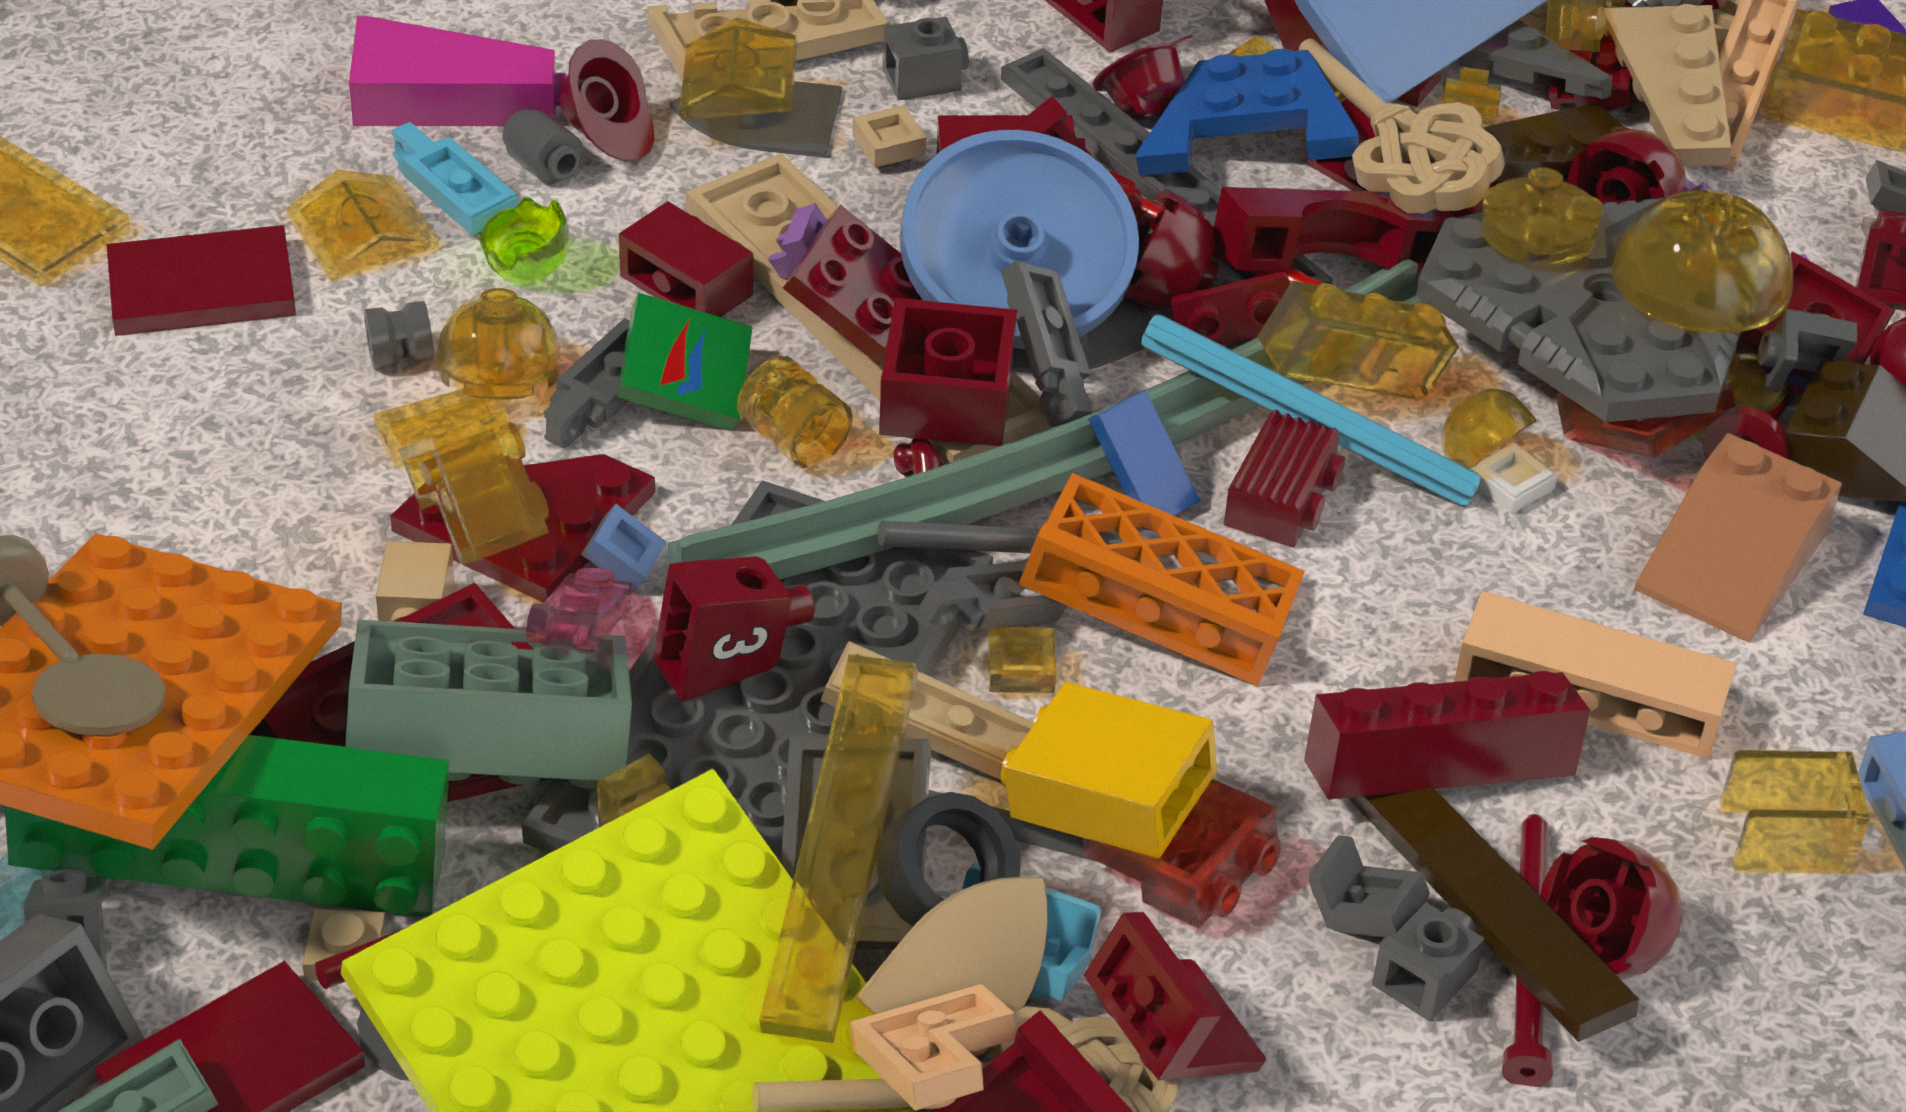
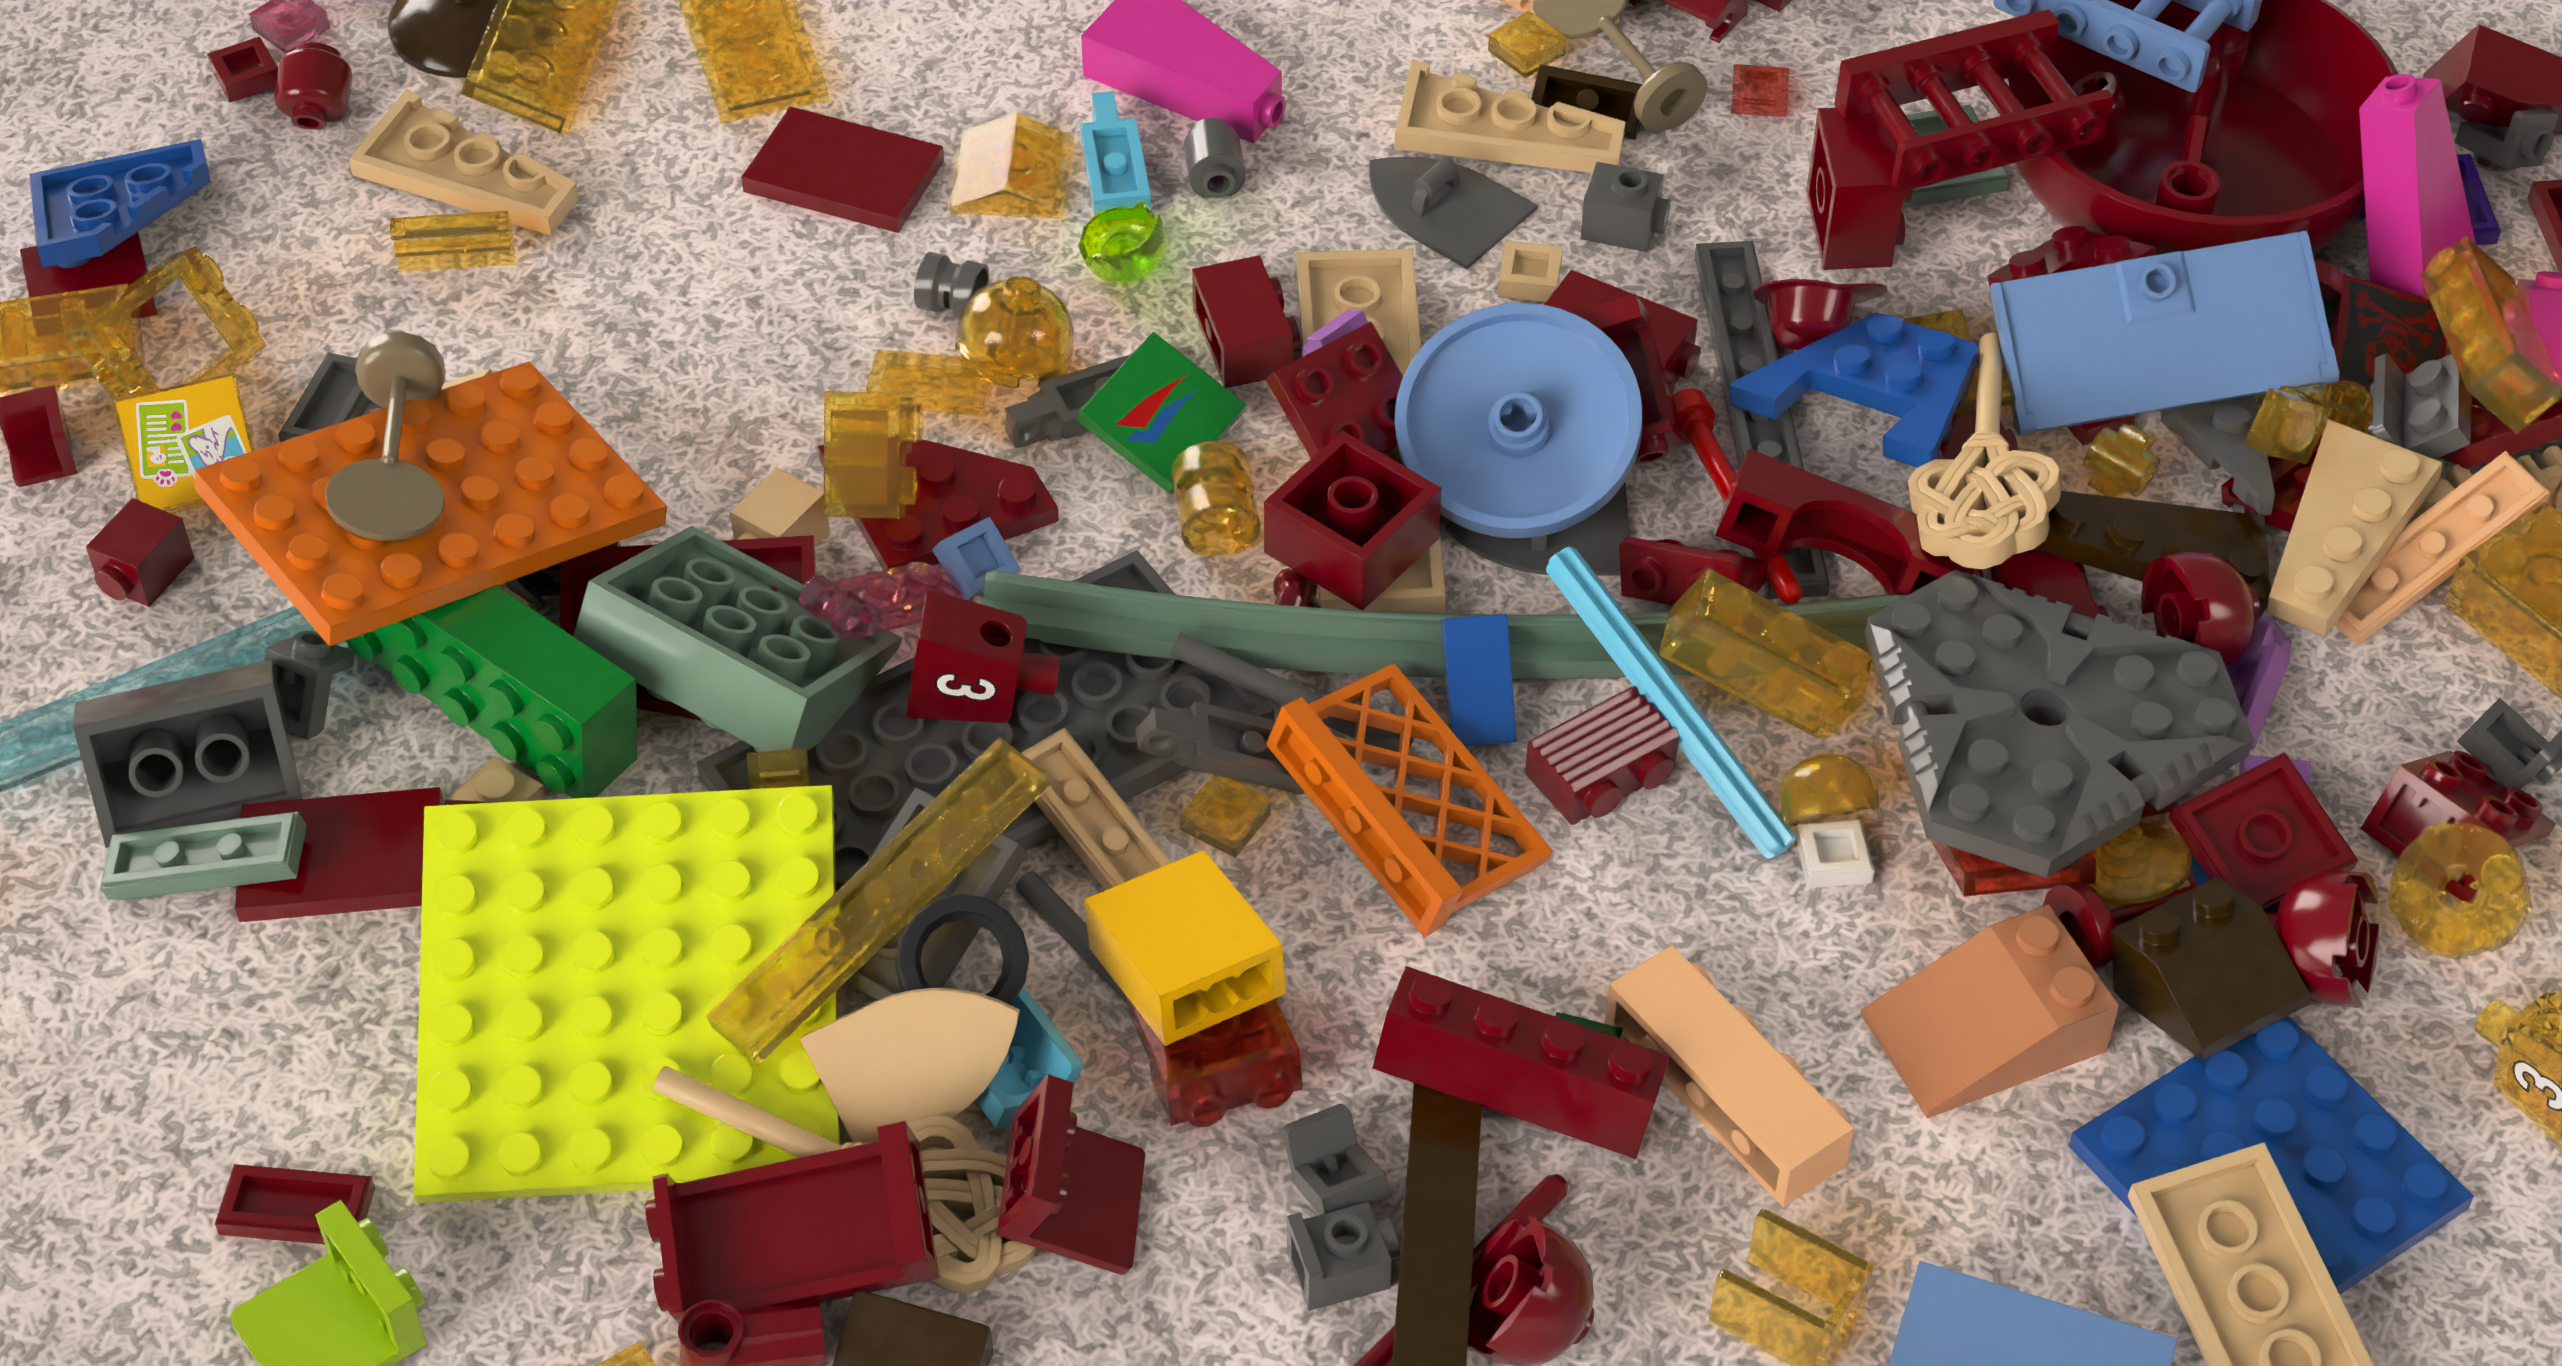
camera: 35 degrees right, 5 degrees up
dark red piece [559,39,655,162] -> none
clear yellow slope [679,17,797,120] -> none
light nougat plate [849,984,1016,1110] -> none
dark grey hinge [1001,261,1092,427] -> none
dark red cylinder [1123,189,1219,310] -> none
clear yellow plate [1481,168,1604,264] -> none
clear yellow piece [1612,190,1793,333] -> none
dark grey bracket [1758,308,1857,391] -> none

